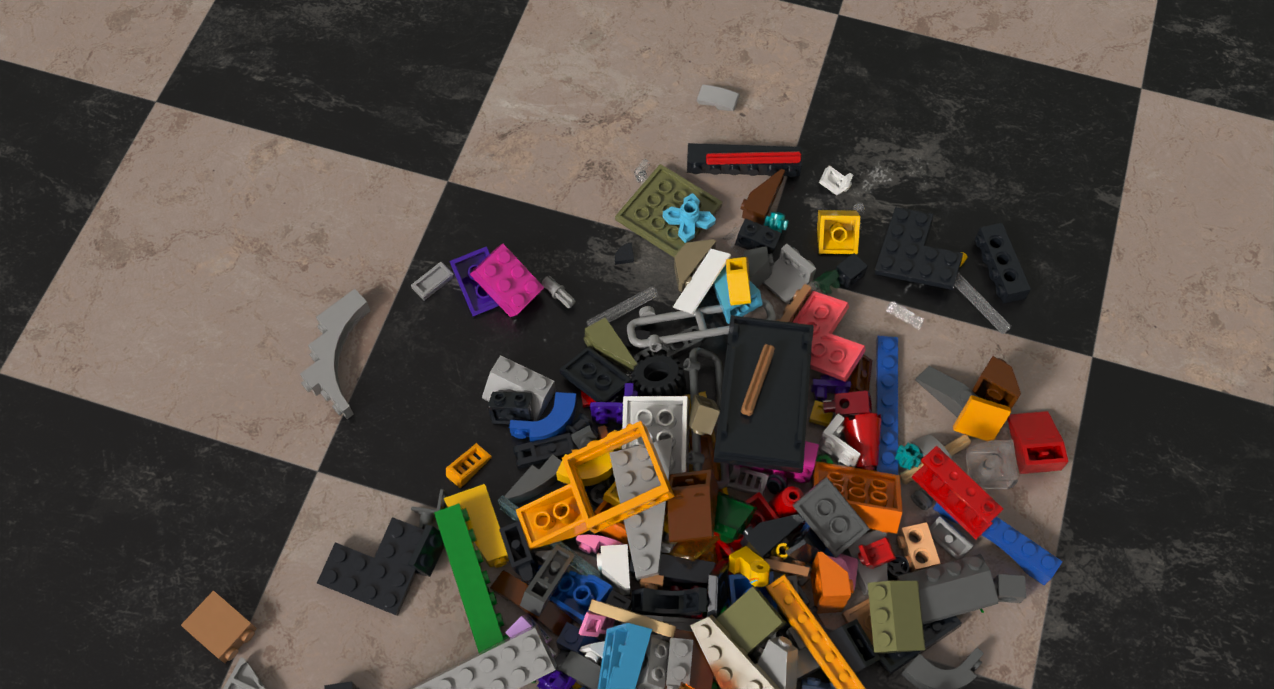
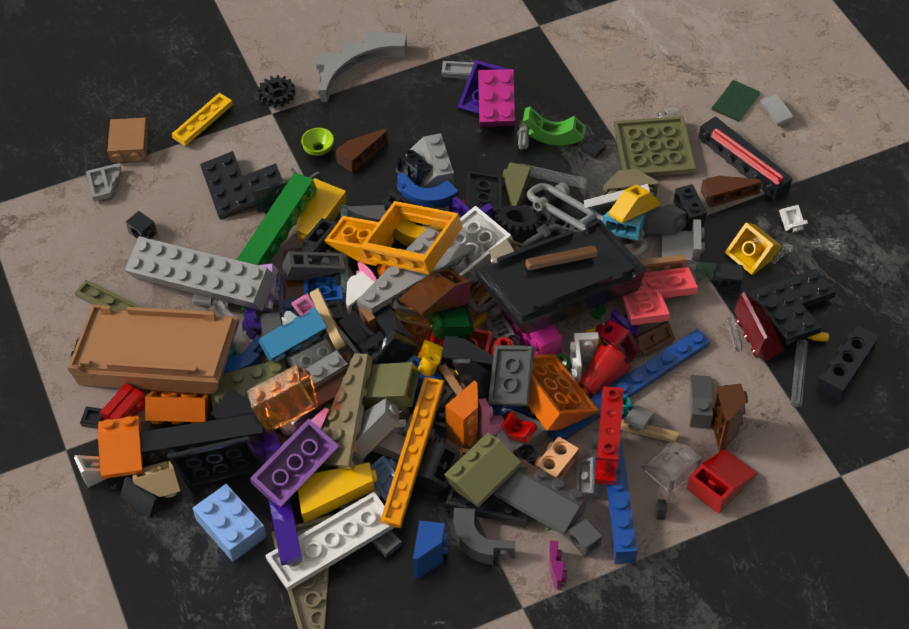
camera: 50 degrees right, 10 degrees down
light orange slope [446,443,491,488] -> none
medium azure plant [663,193,716,243] -> none
teal gear [764,212,789,233] -> none
light orange tile [953,395,1011,442] -> none
none -> yellow plate [172,93,233,146]
none -> black gear [258,75,296,108]
none -> lime piece [301,128,334,156]
none -> reddish brown slope [336,129,388,173]
none -> bright green arch [523,106,585,146]
none -> magenta slope [549,540,568,590]
none -> black tile [657,499,667,520]
none -> clear green piece [712,80,760,122]
none -> dark red slope [734,292,785,362]

